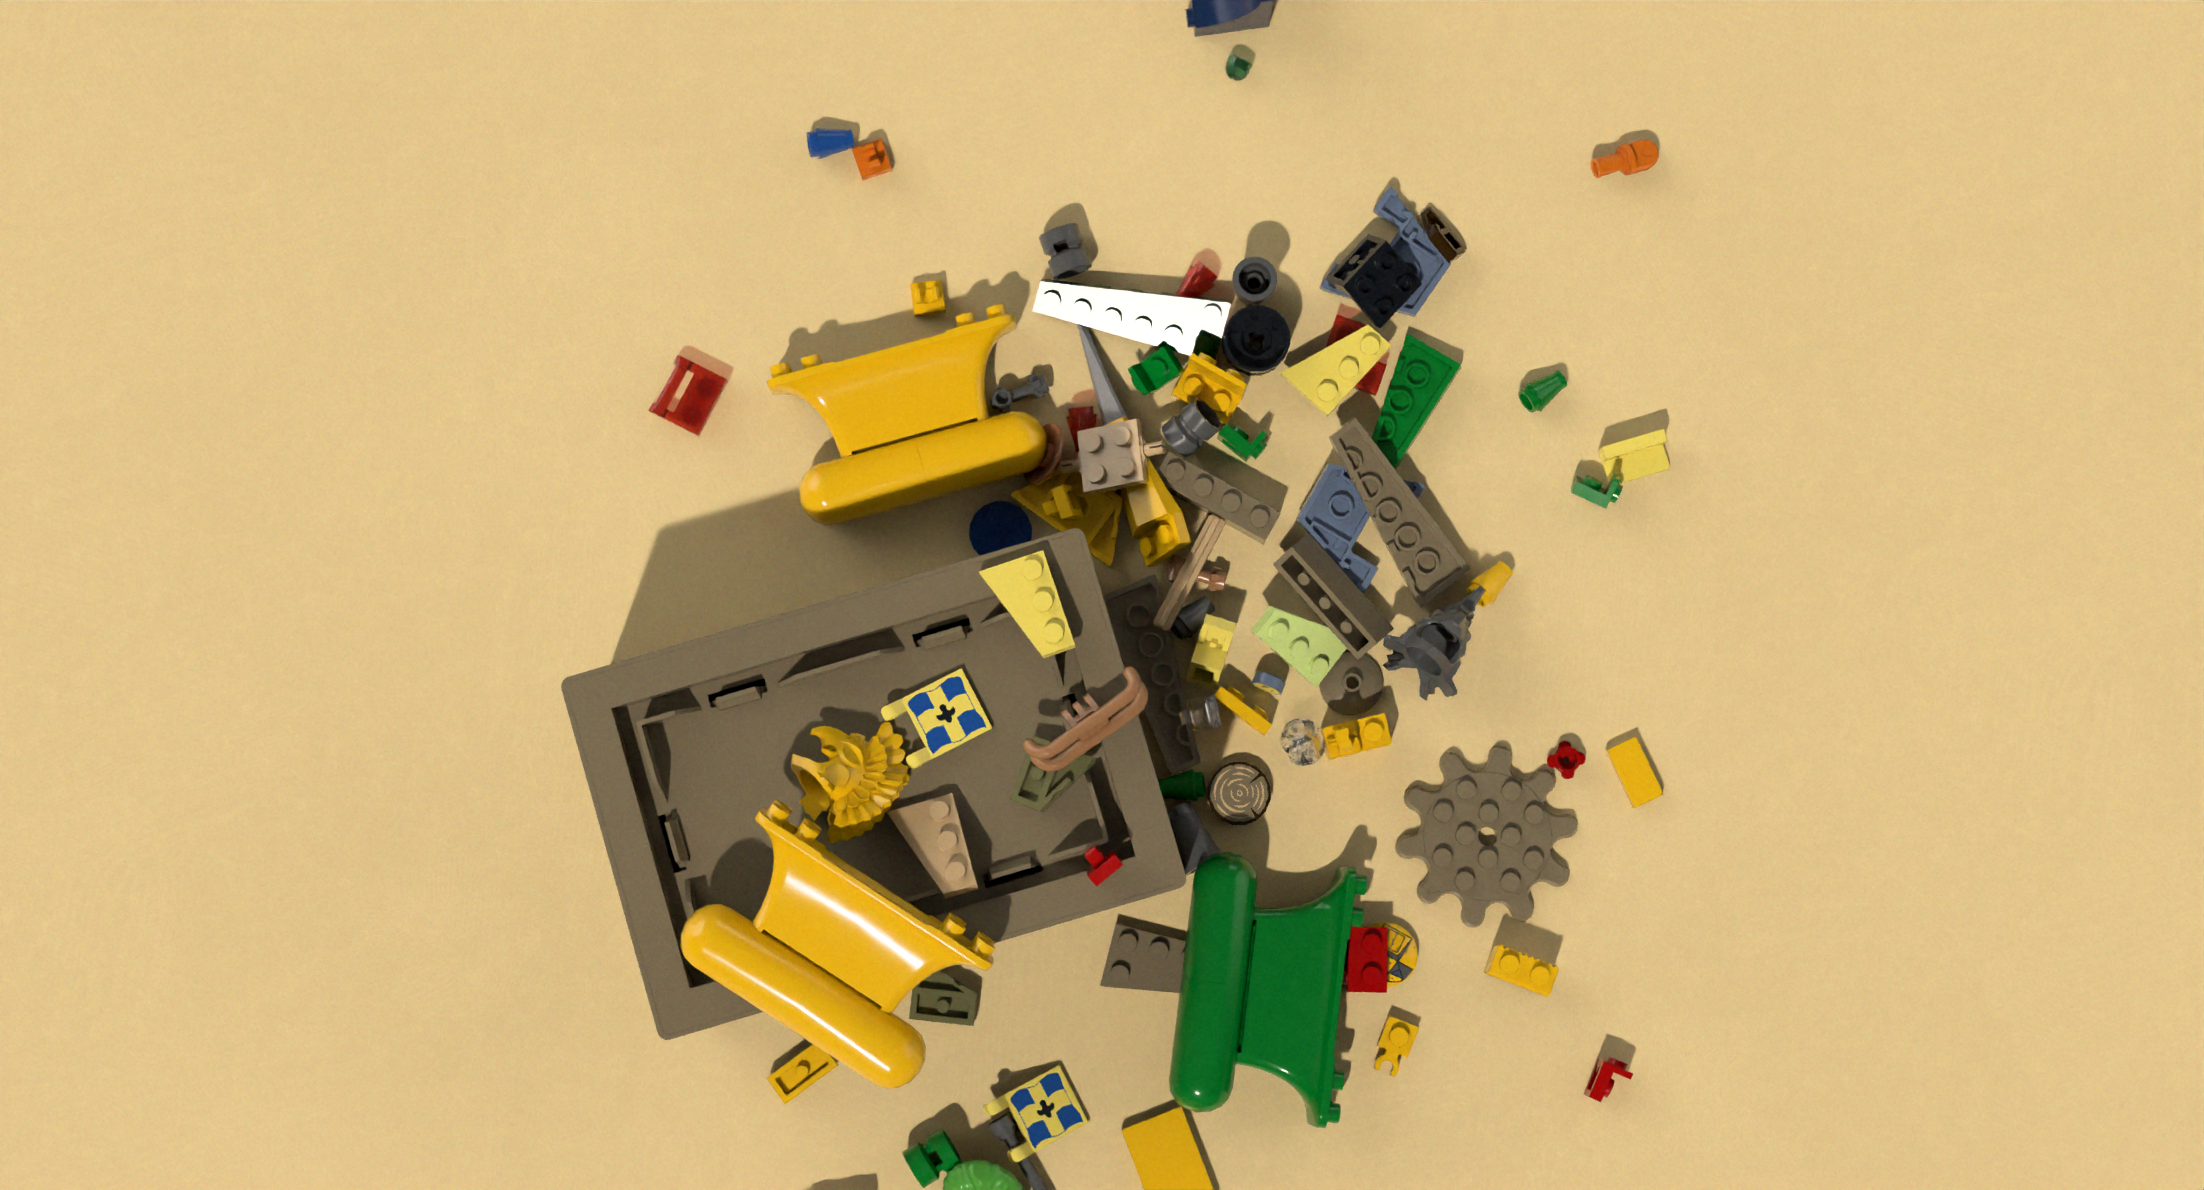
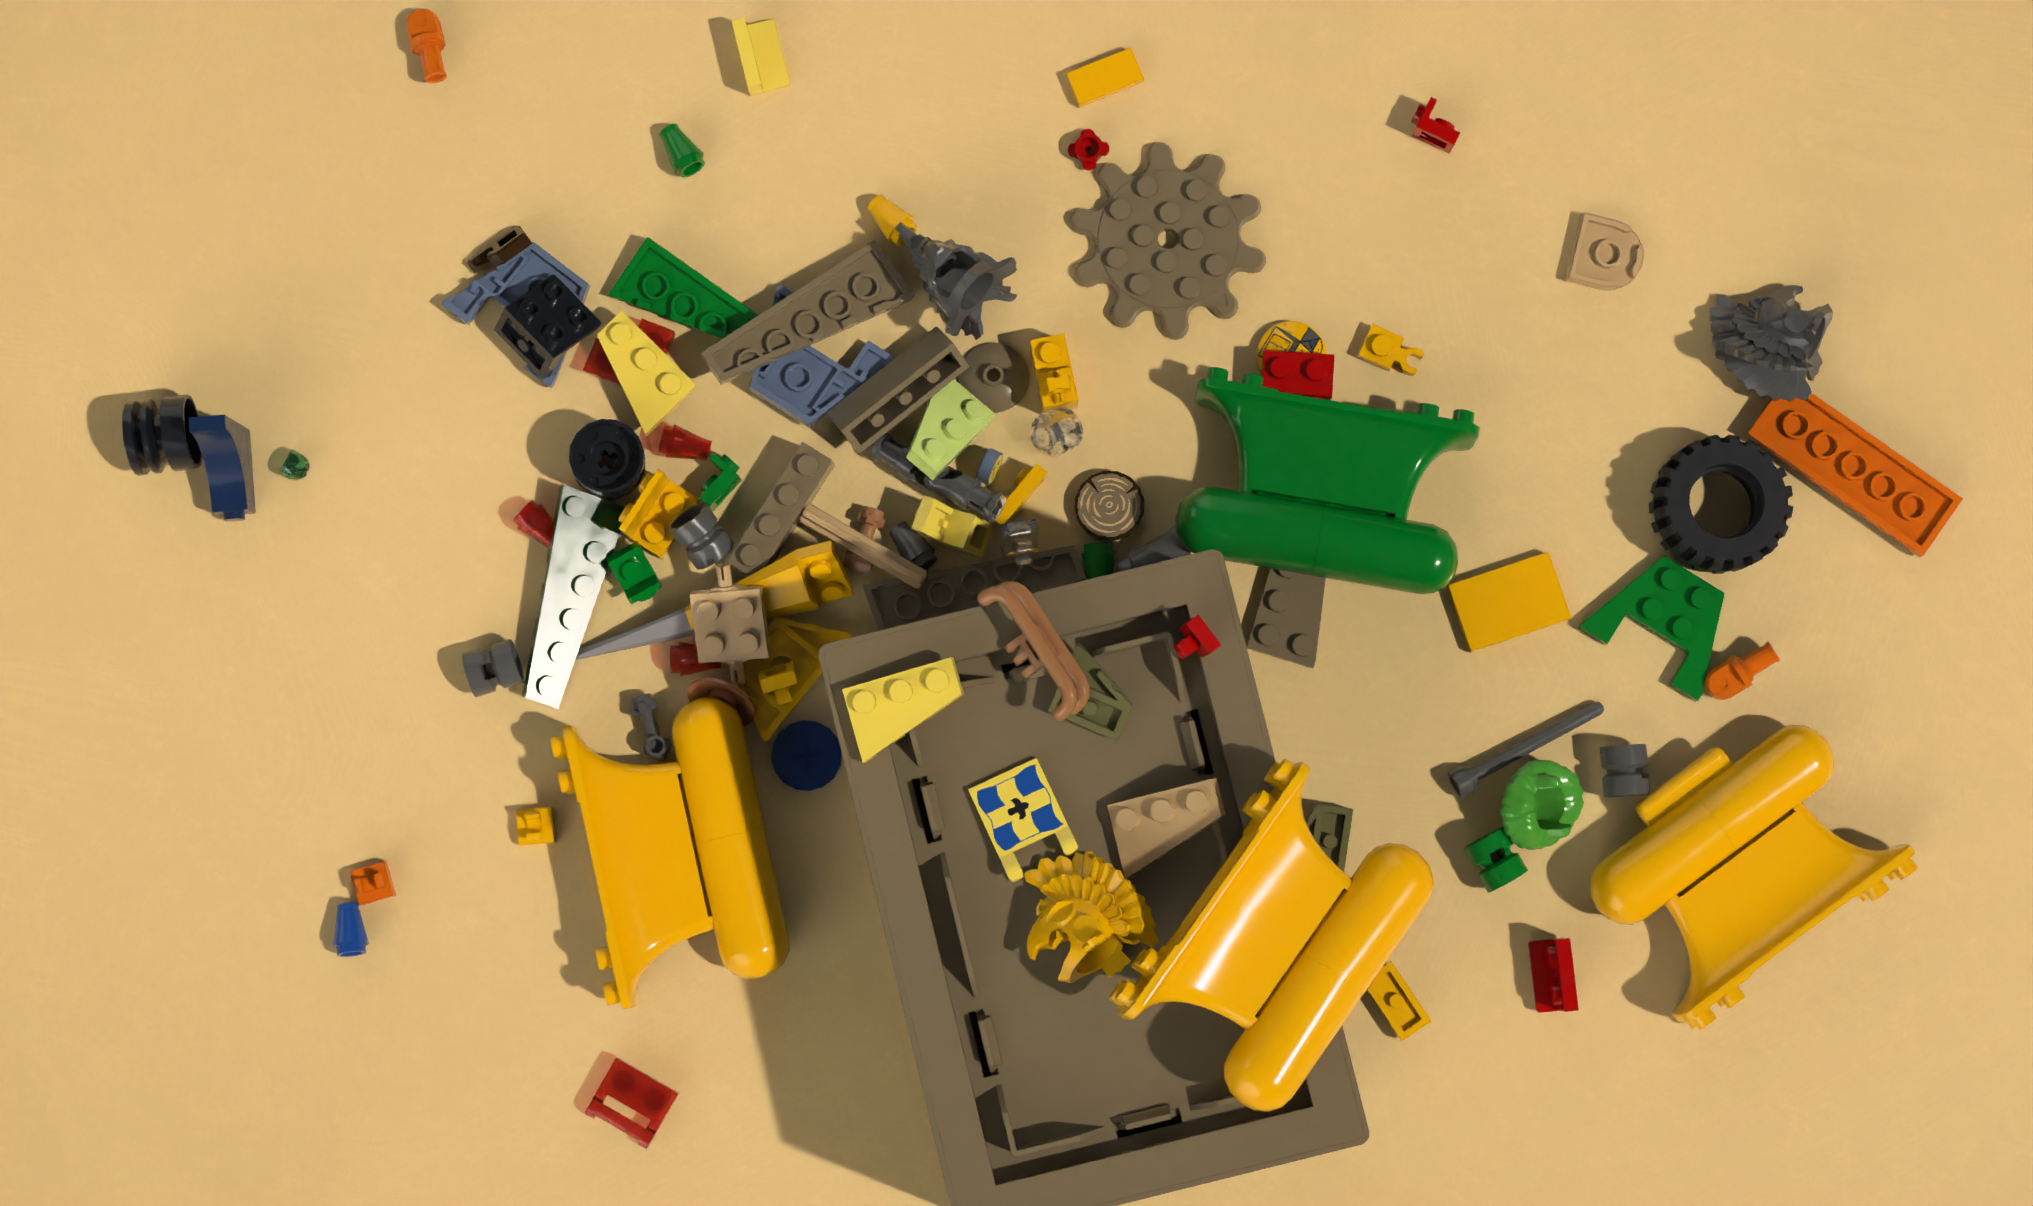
camera: 90 degrees left, 0 degrees up
light yellow flag [983,1065,1089,1163] -> none
dark grey plant [1232,257,1277,306] -> none
yellow brick [1484,944,1559,997] -> none
green bracket [1571,473,1623,509] -> none
none -> clear red cone [658,424,712,461]
none -> dark grey piece [870,432,1006,523]

